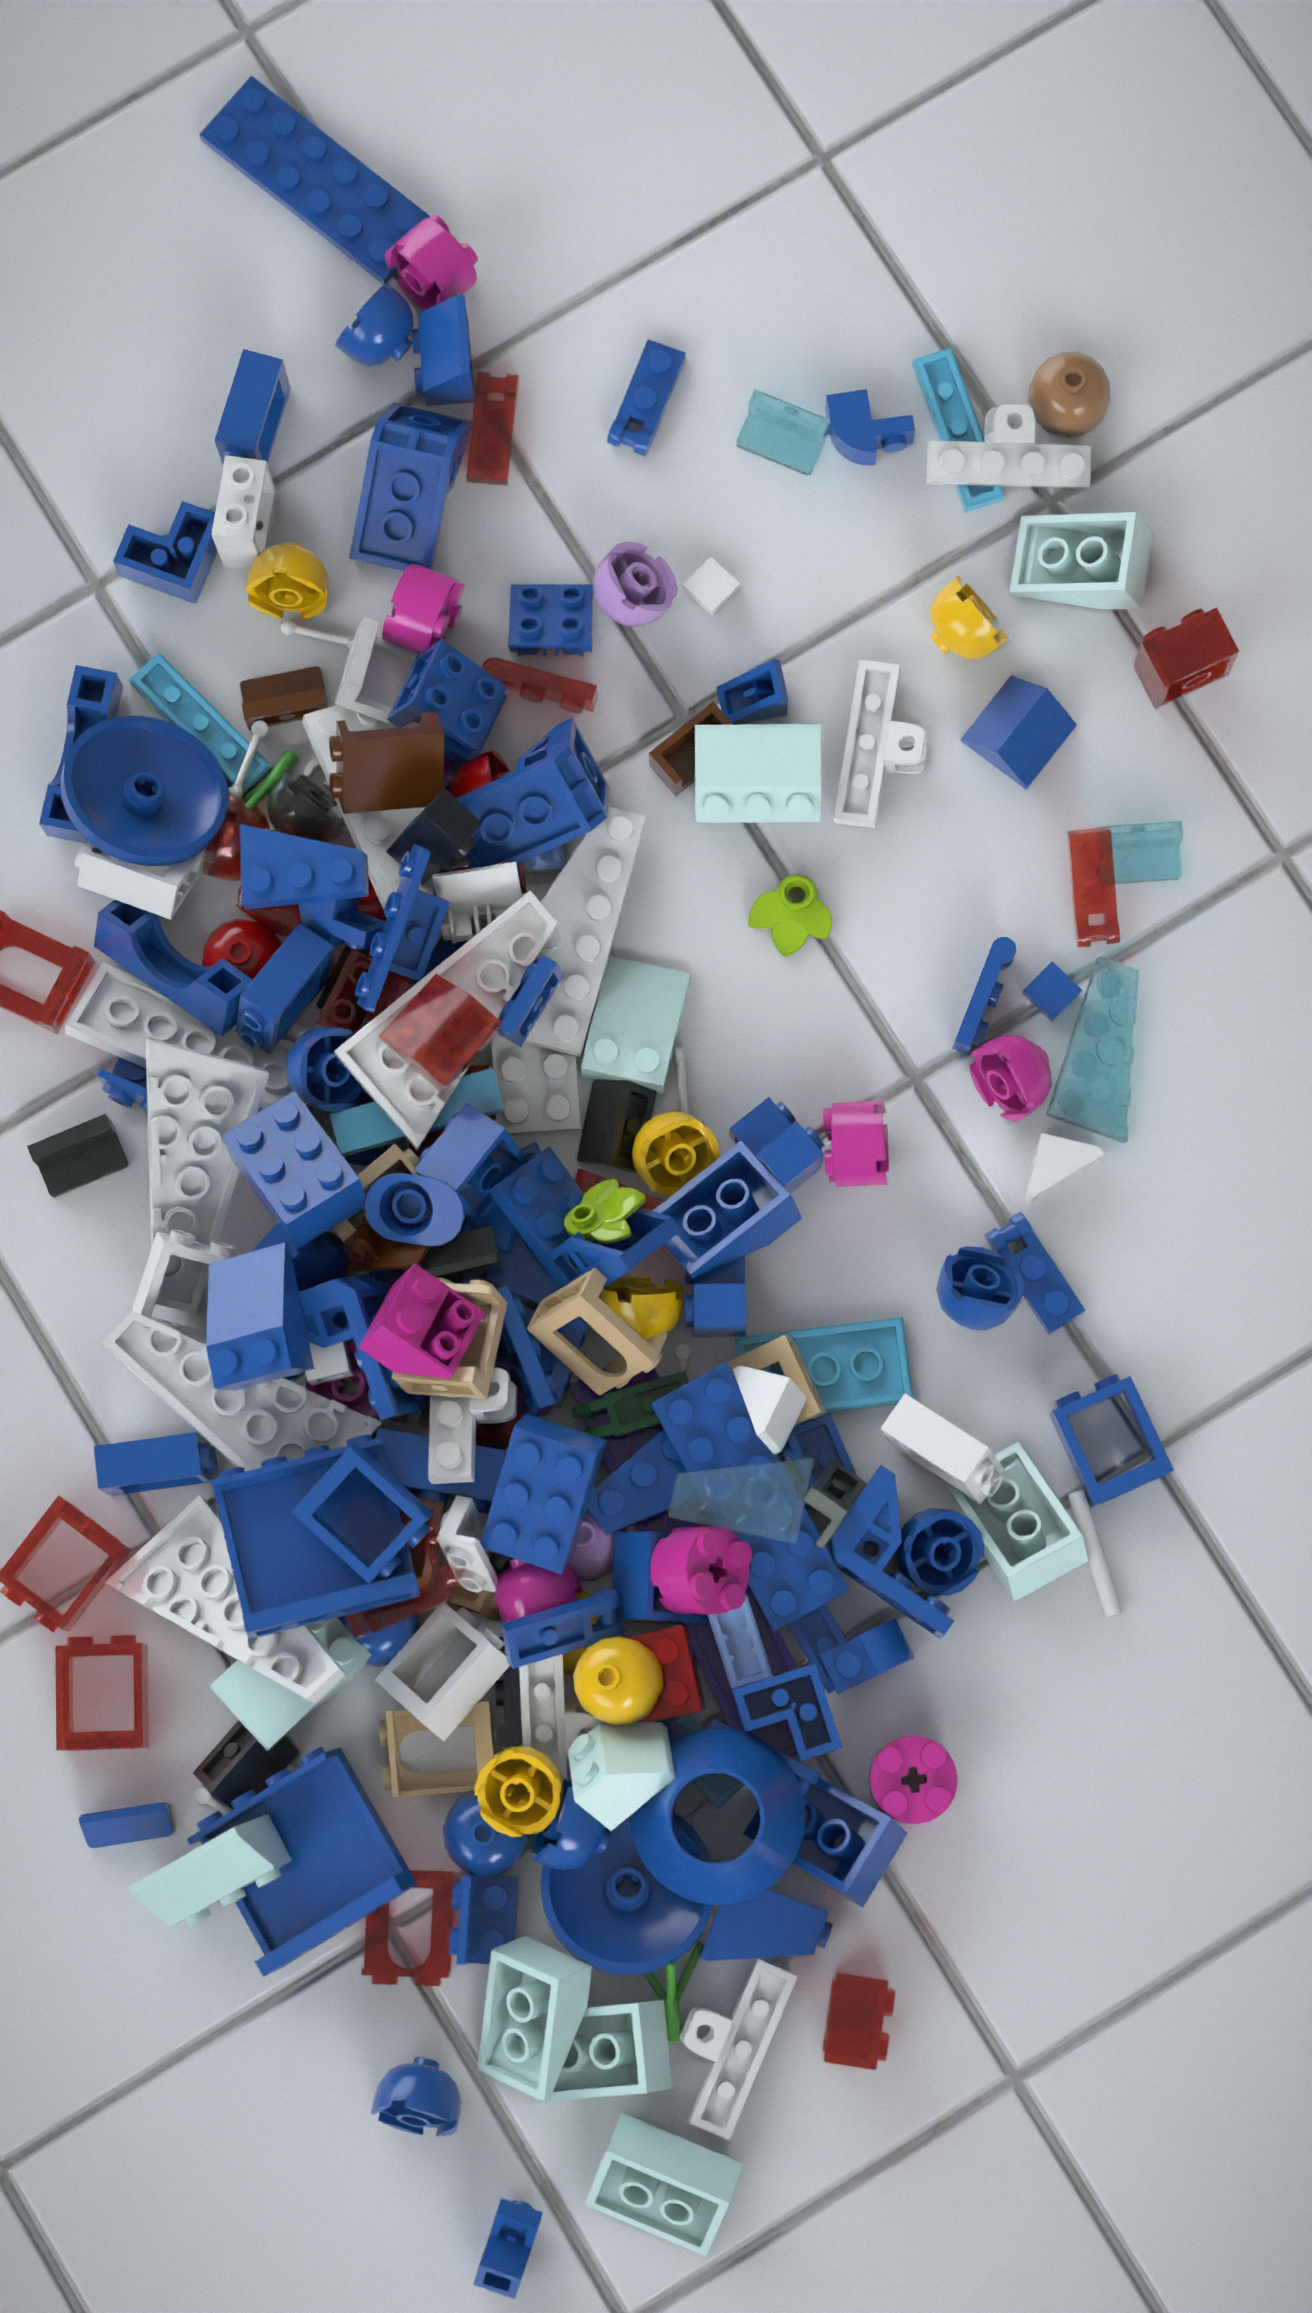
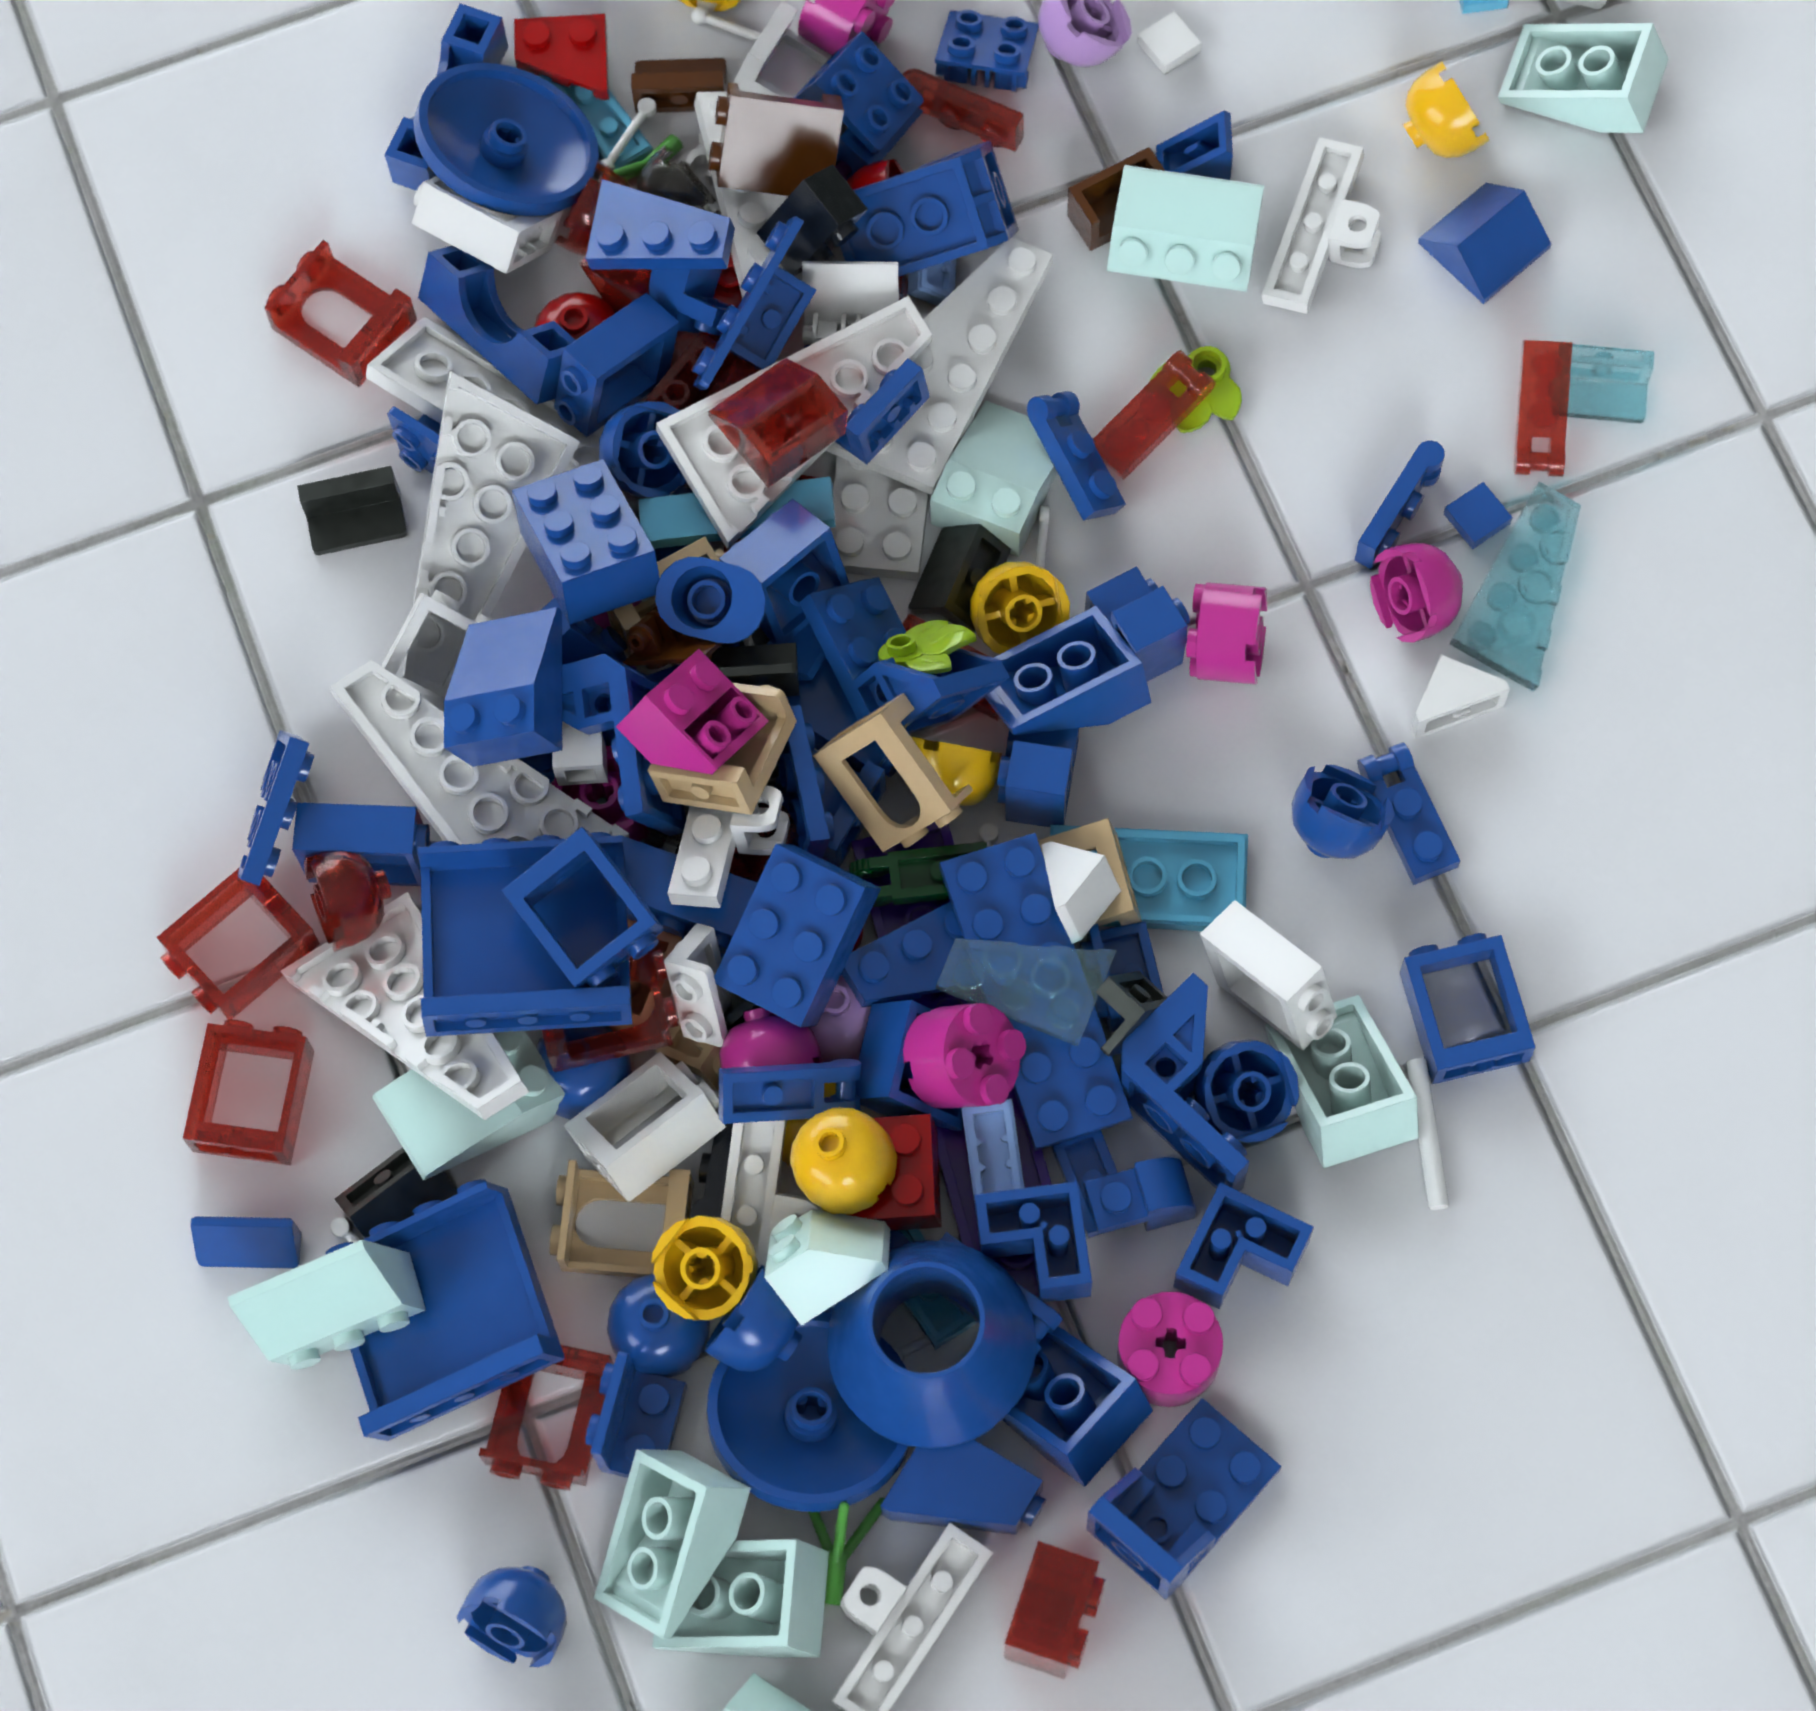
camera: 10 degrees right, 10 degrees down
clear red brick [1133,607,1239,709] -> none
none -> blue plate [237,730,314,886]
none -> clear red cylinder [304,851,392,952]
none -> red wing [514,13,609,100]
none -> blue plate [1027,391,1126,521]
none -> blue bracket [1086,1398,1282,1600]
none -> clear red plate [1093,350,1216,480]
none -> blue brick [1173,1182,1314,1309]

